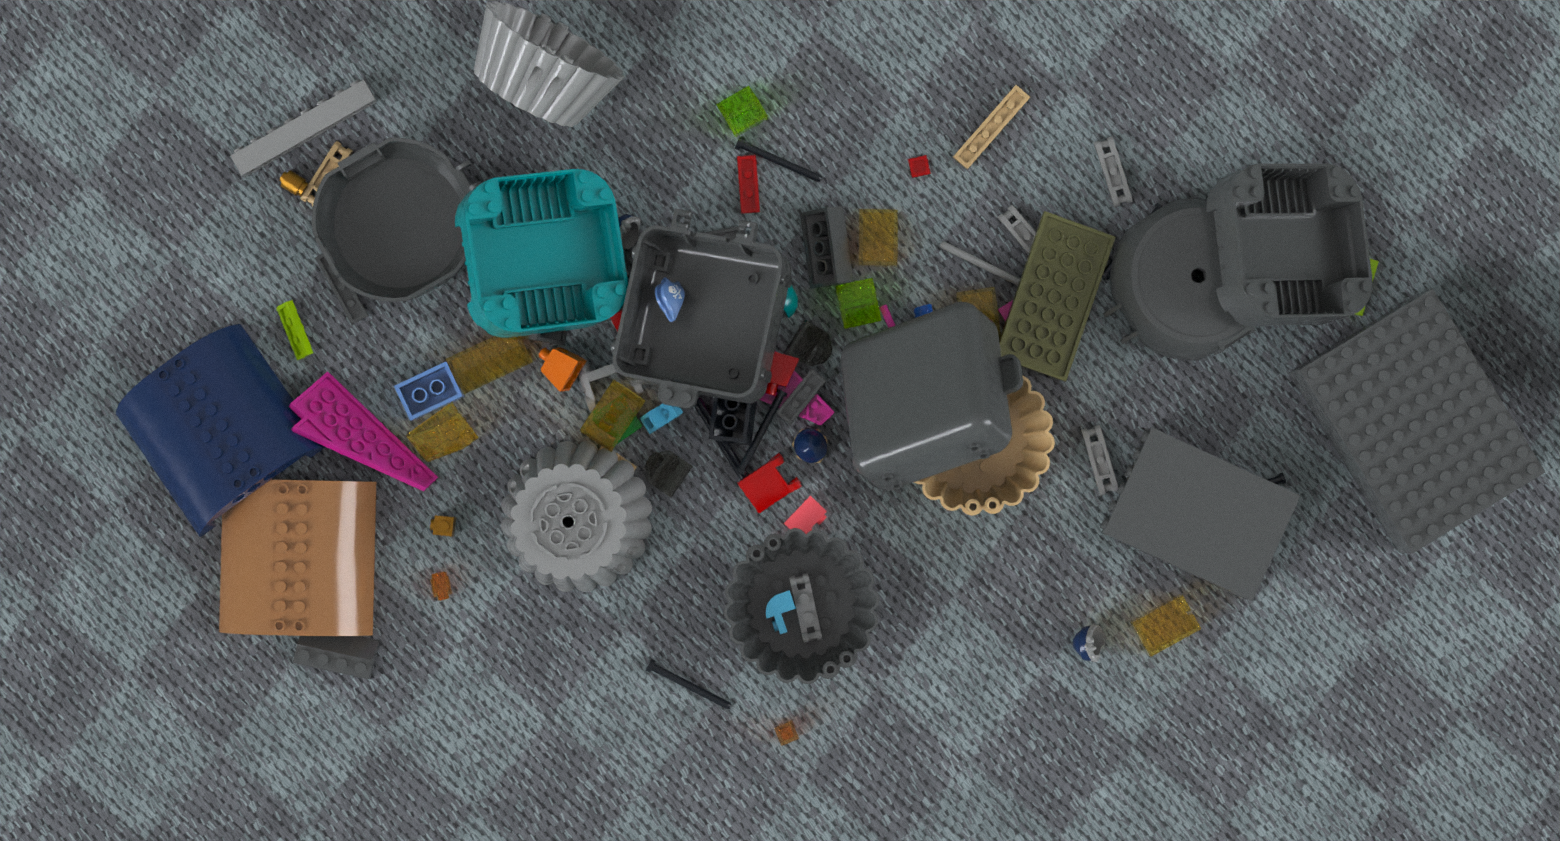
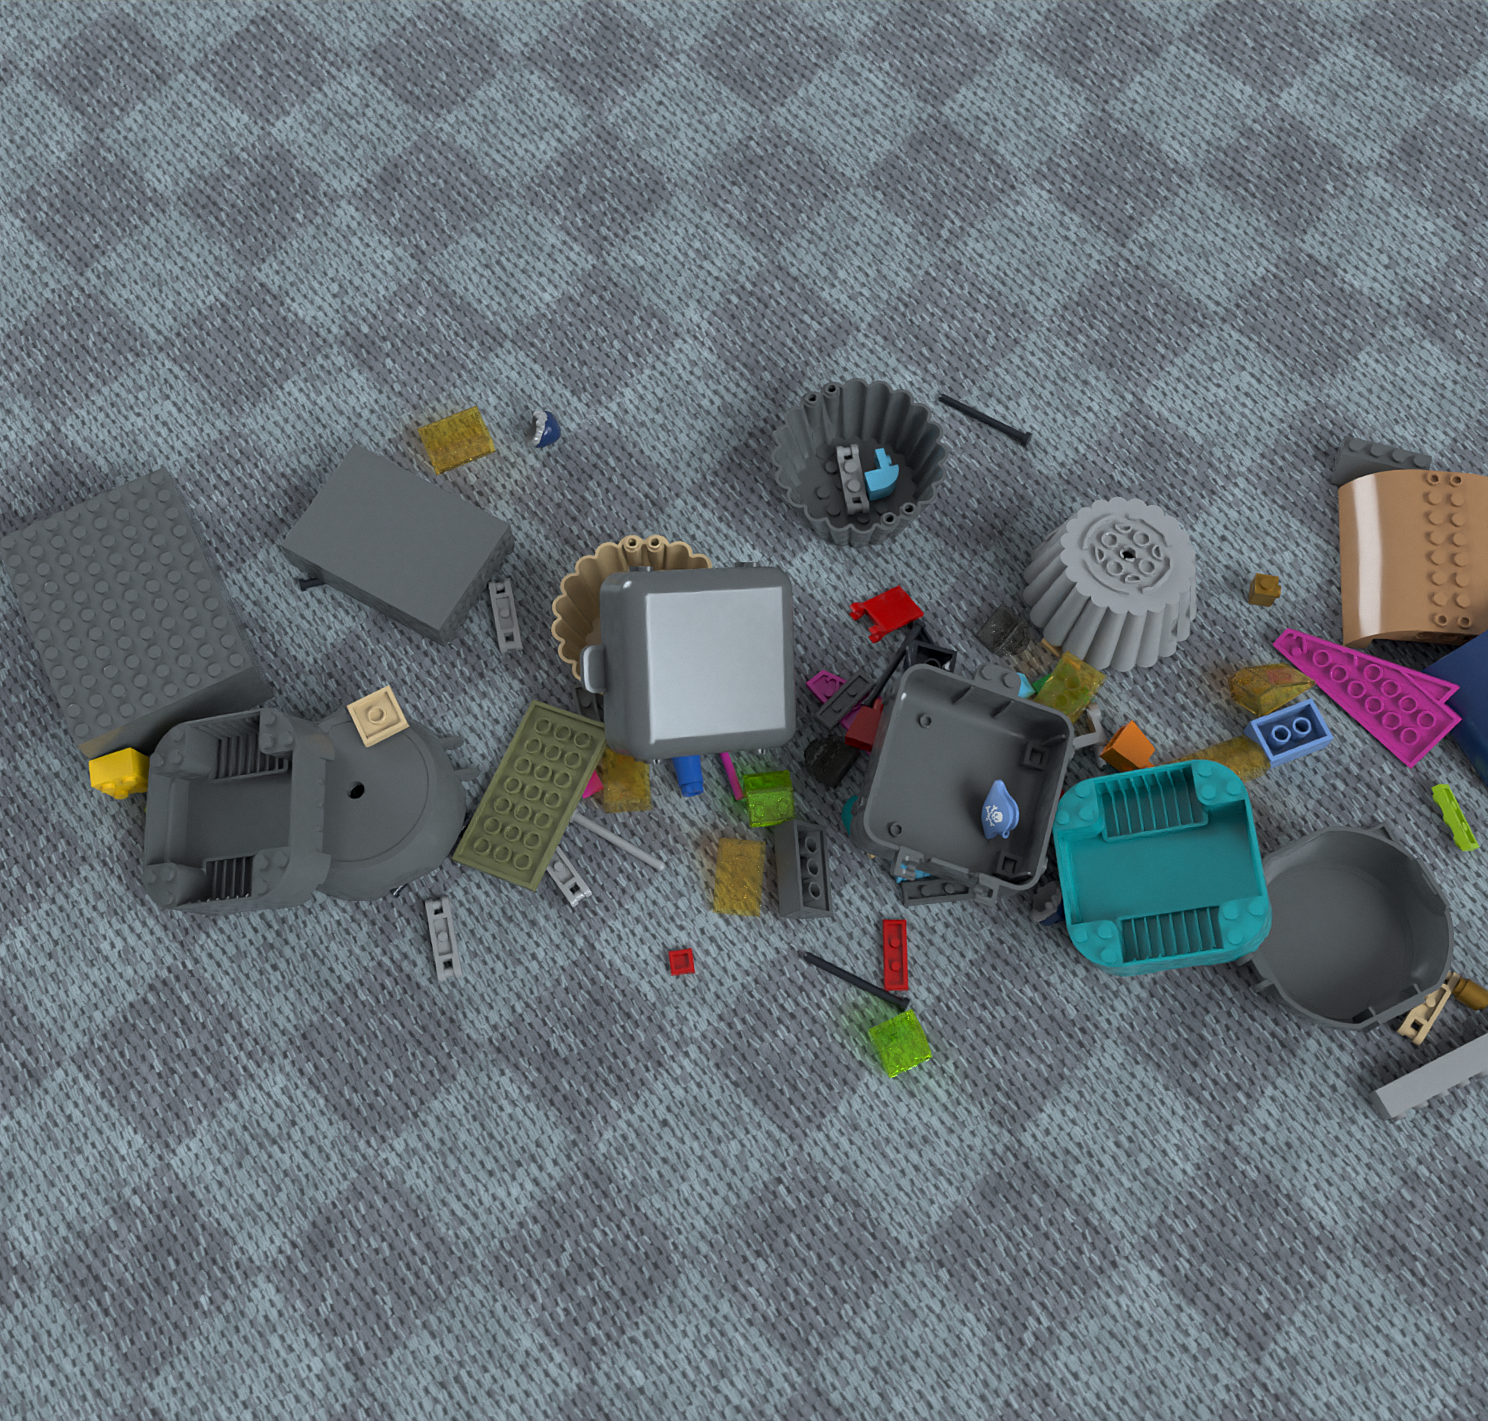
camera: 175 degrees left, 20 degrees down
clear orange brick [430,572,452,601] -> none
light grey container [474,0,625,127] -> none
clear orange brick [774,719,799,746] -> none
coral brick [784,496,827,534] -> none
dark blue hair [792,428,827,463] -> none
tan plate [953,85,1030,170] -> none
none -> yellow brick [88,748,150,799]
none -> tan plate [347,685,410,748]

